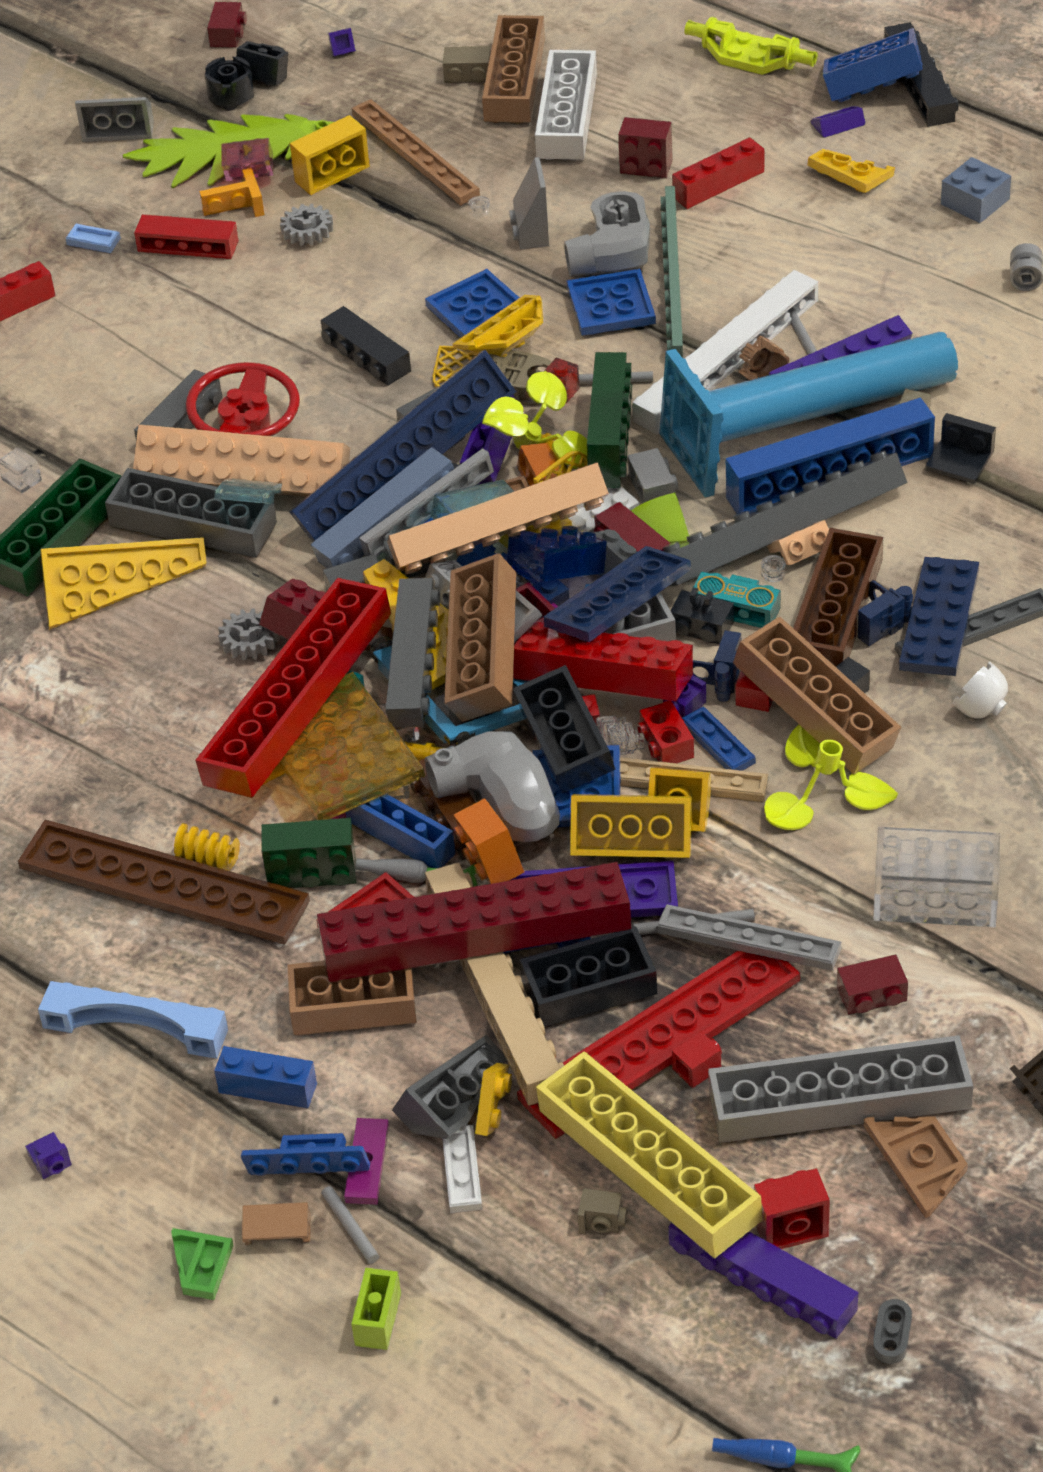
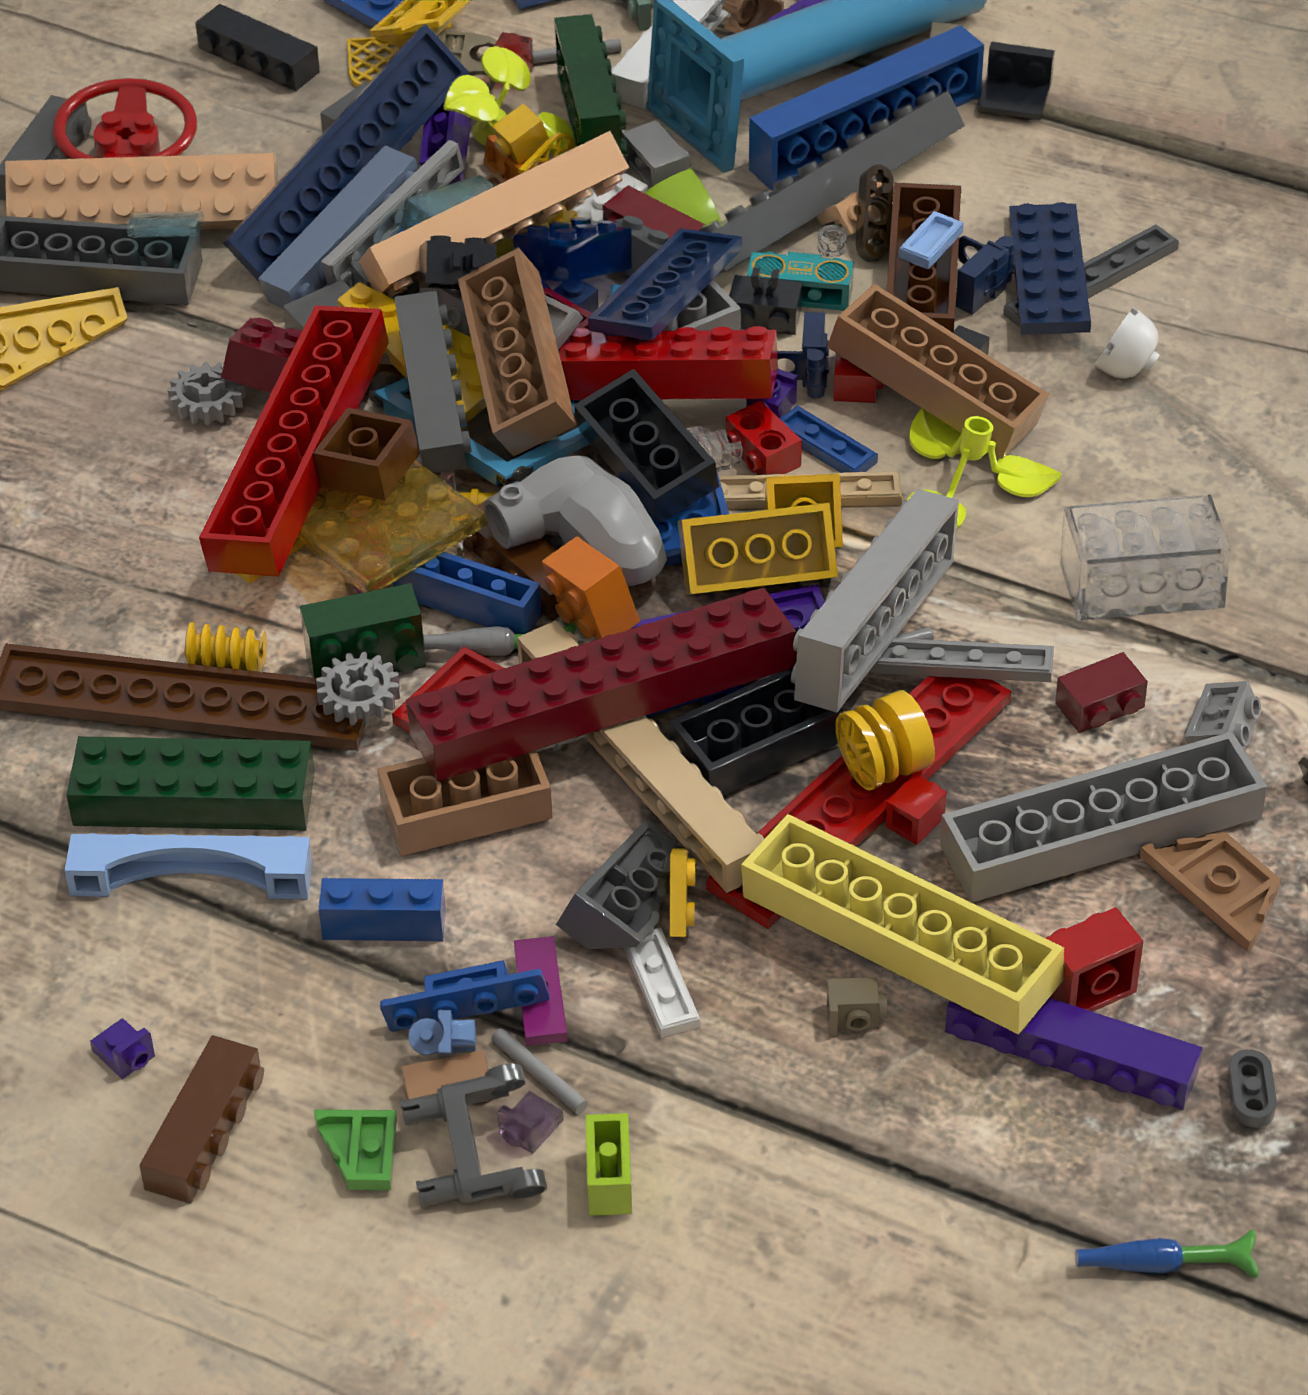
camera: 15 degrees left, 0 degrees up
none -> dark green brick [66,736,315,831]
none -> reddish brown brick [139,1035,264,1204]
none -> reddish brown brick [313,408,419,501]
none -> light grey gear [316,652,400,725]
none -> dark grey connector [400,1063,547,1208]
none -> medium blue hips [408,1010,476,1058]
none -> black brick [419,235,496,290]
none -> yellow brick [492,103,549,165]
none -> clear purple bracket [497,1091,564,1154]
none -> light grey brick [791,489,959,712]
none -> yellow wheel [836,690,935,790]
none -> dark brown beam [856,164,894,262]
none -> light blue tile [899,211,964,270]
none -> light grey bracket [1184,681,1261,750]

